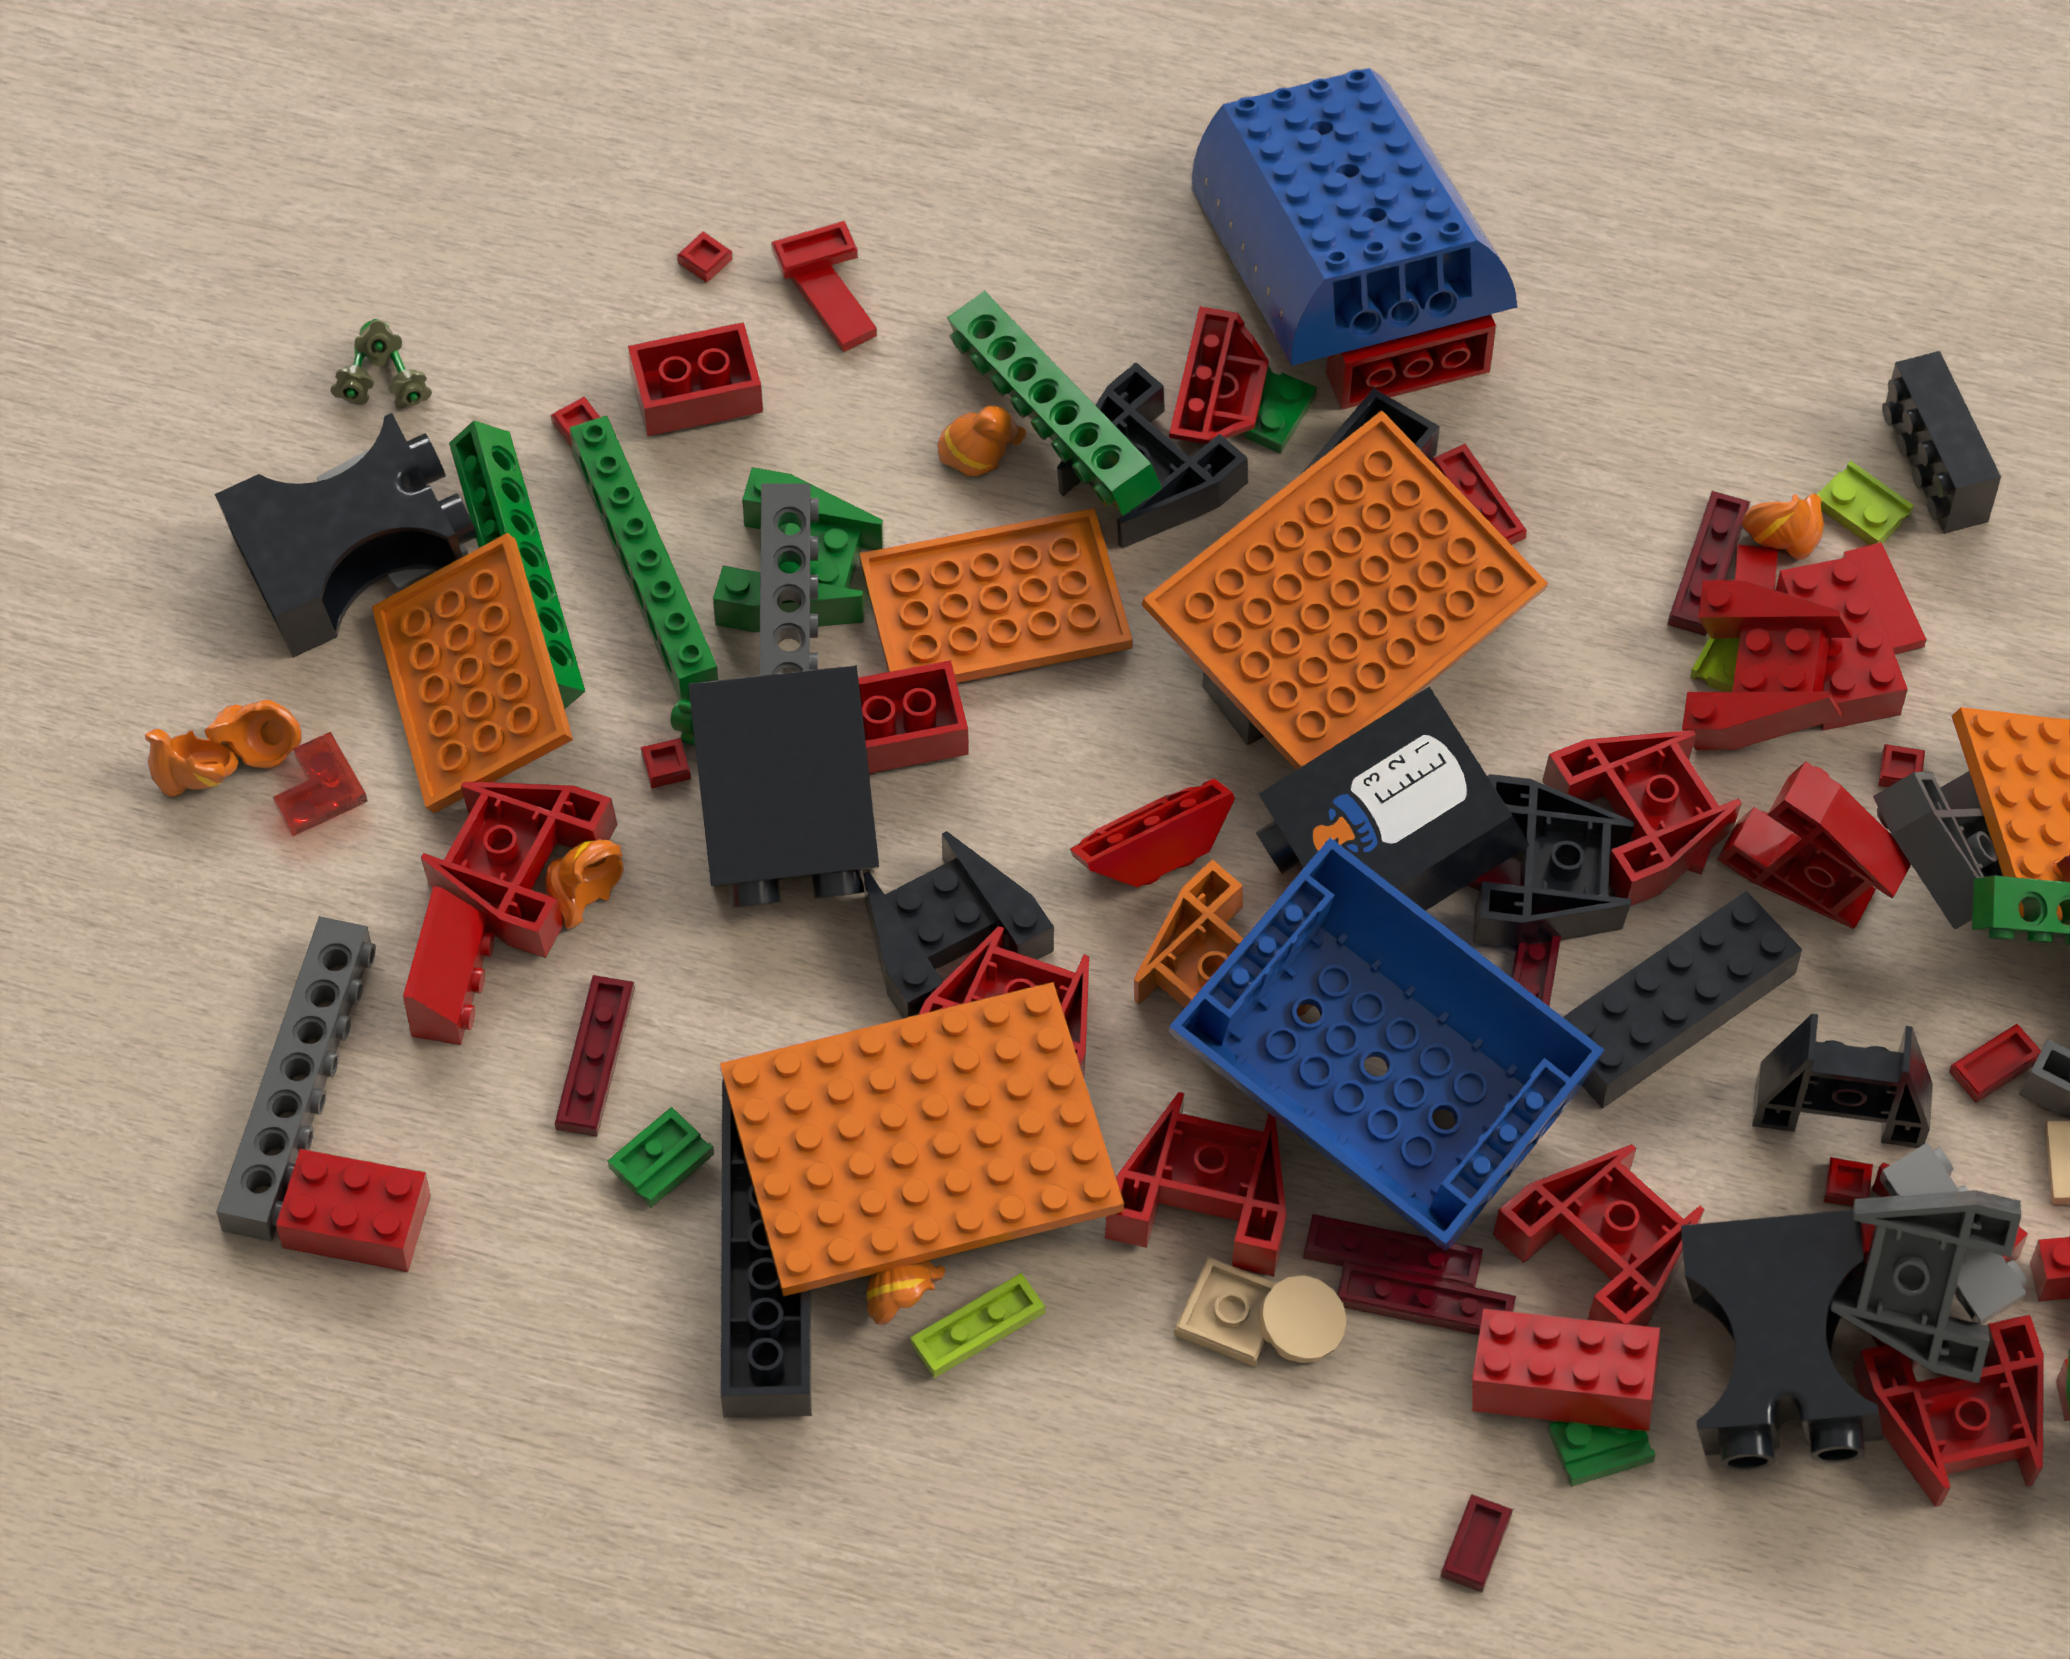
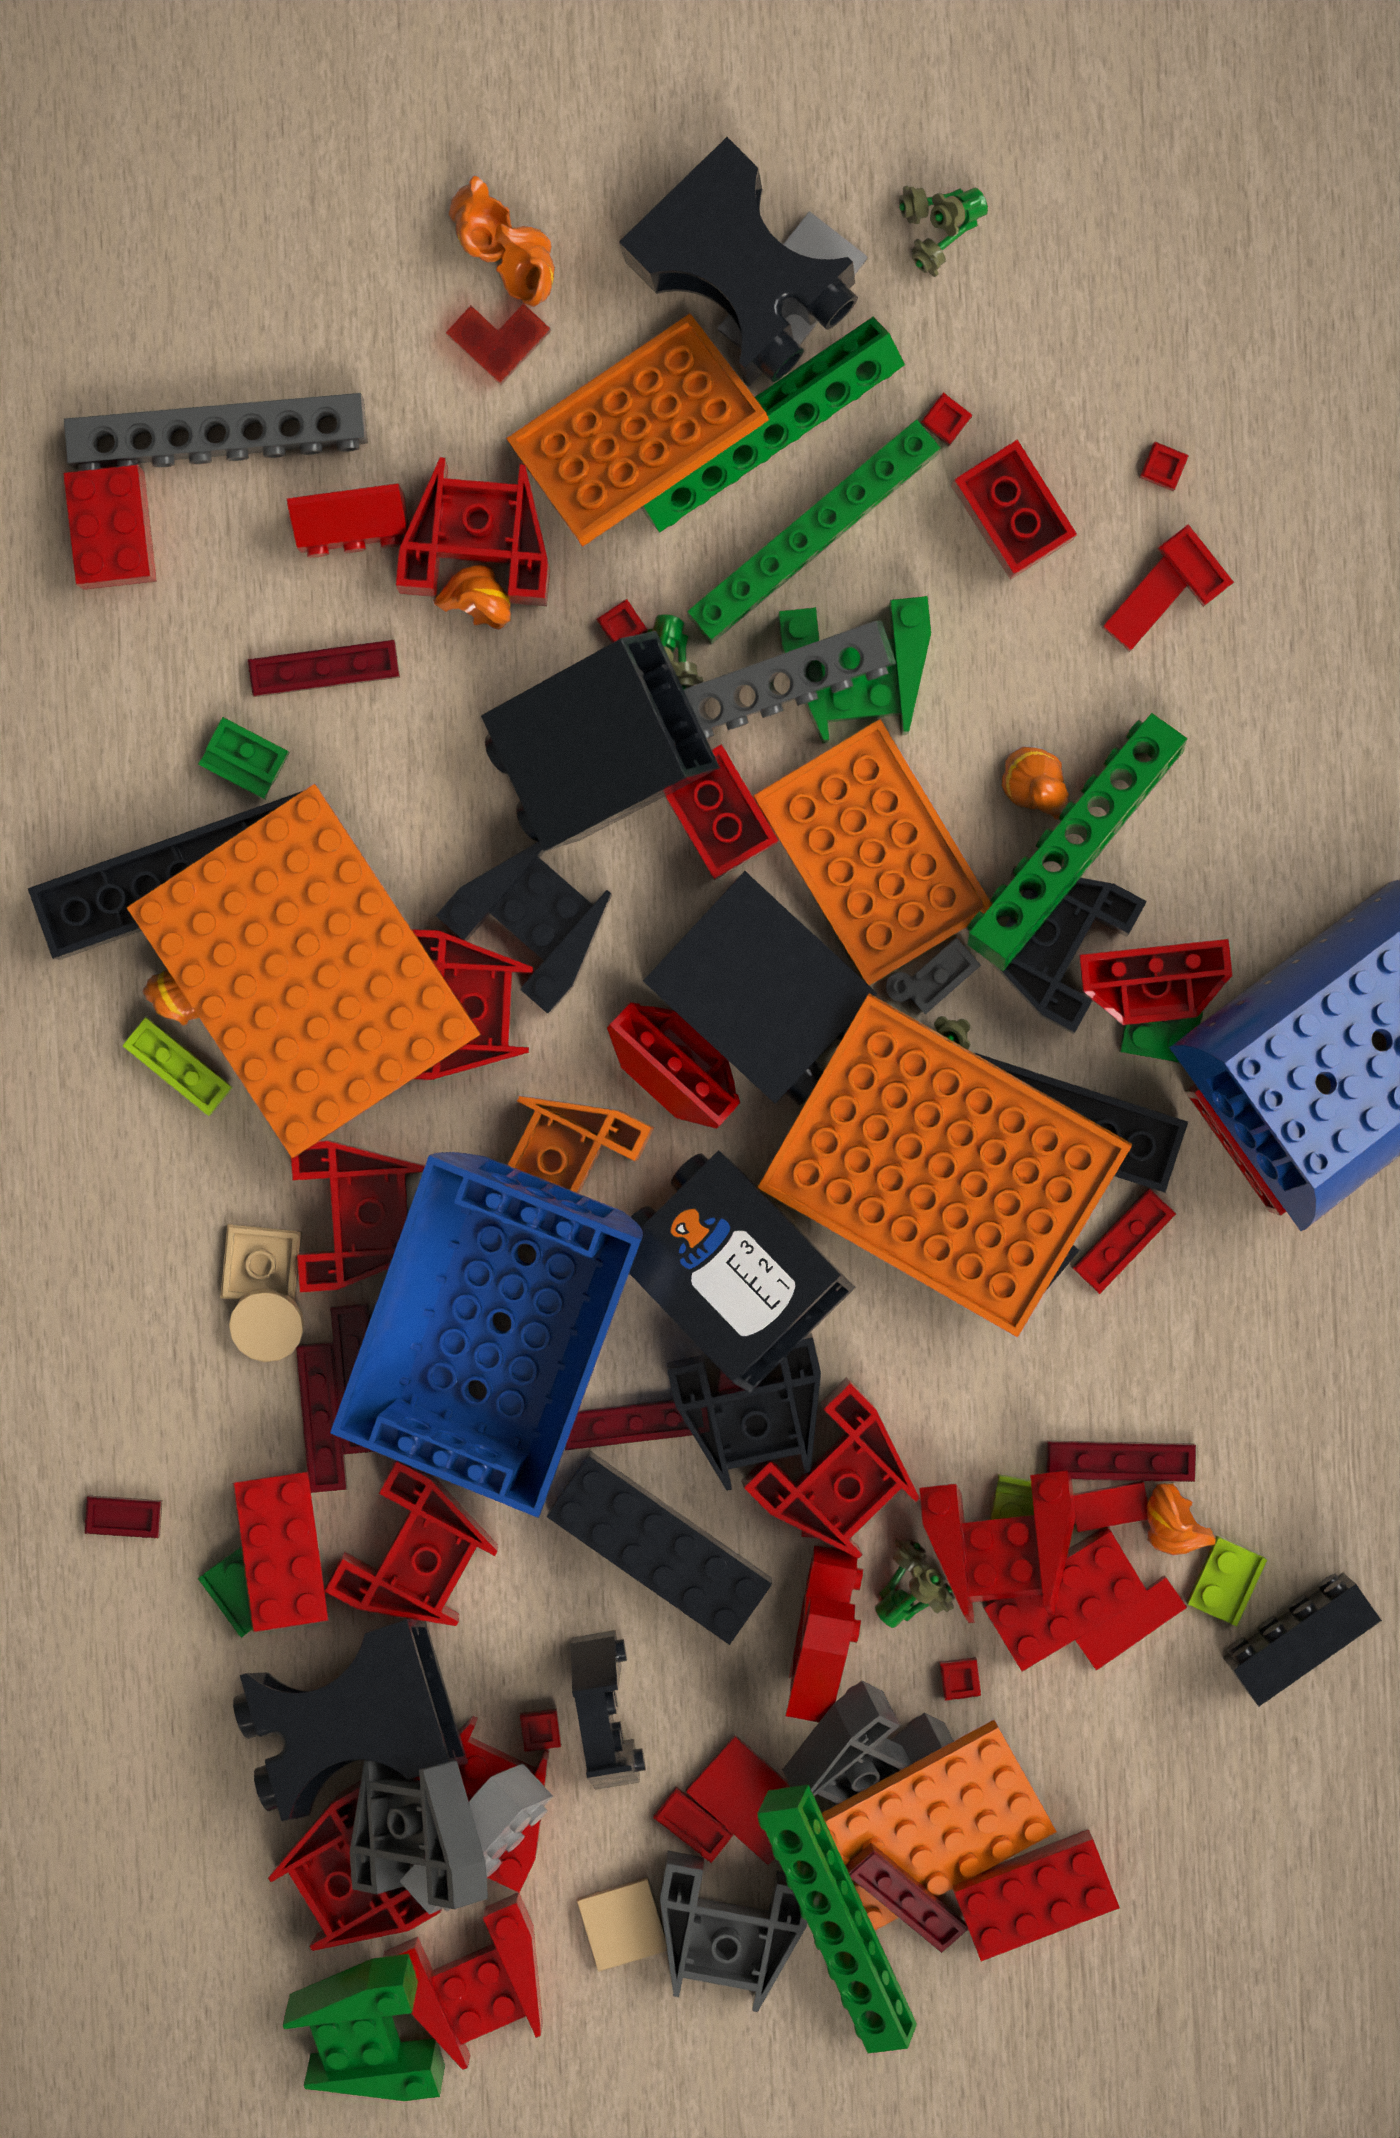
camera: 75 degrees right, 30 degrees up
none -> black brick [643,871,877,1106]
none -> red tile [686,1735,790,1865]
none -> plant [875,1539,955,1628]
none -> dark grey hinge [886,938,981,1014]

